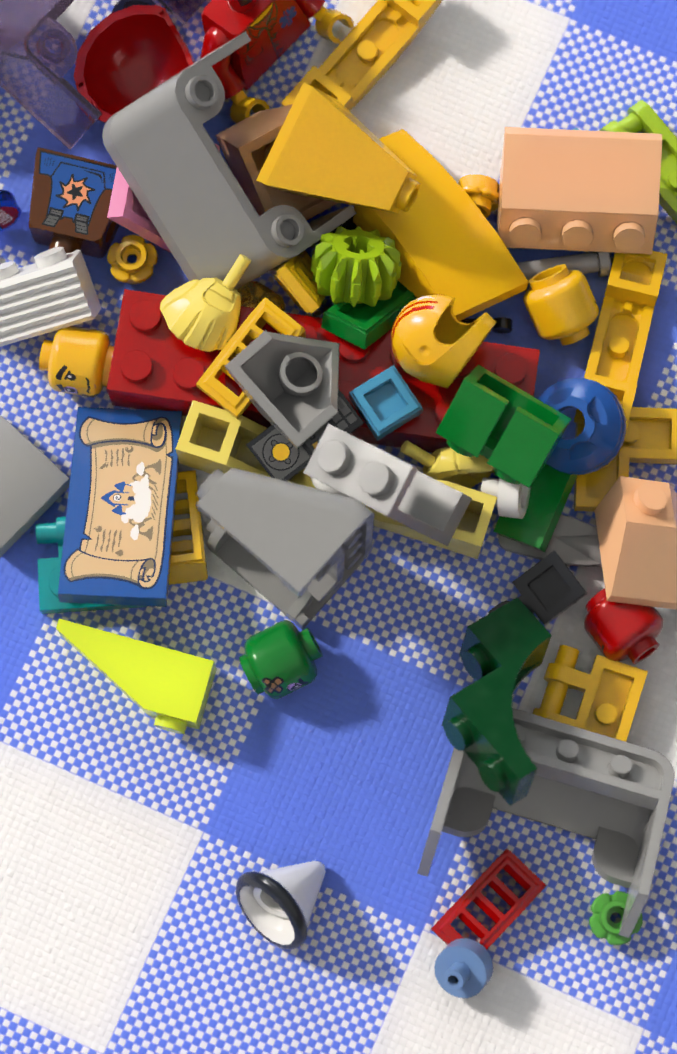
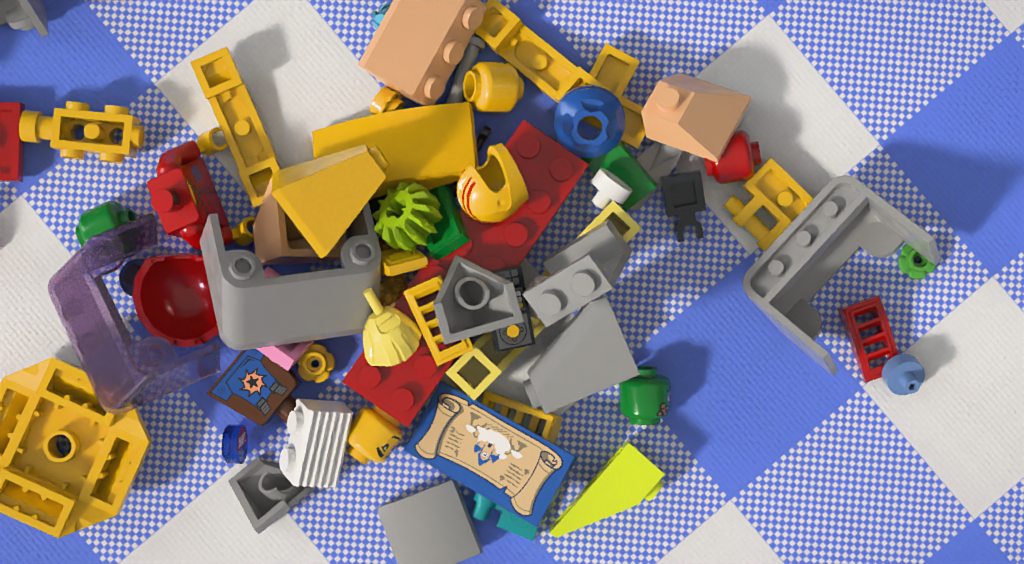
camera: 65 degrees left, 10 degrees up
white hat [236,861,325,949] -> none
dark azure tile [349,365,423,441] -> none
light yellow piece [400,440,494,488] -> none
green piece [435,365,571,488] -> none
dark green arch [442,597,552,806] -> none

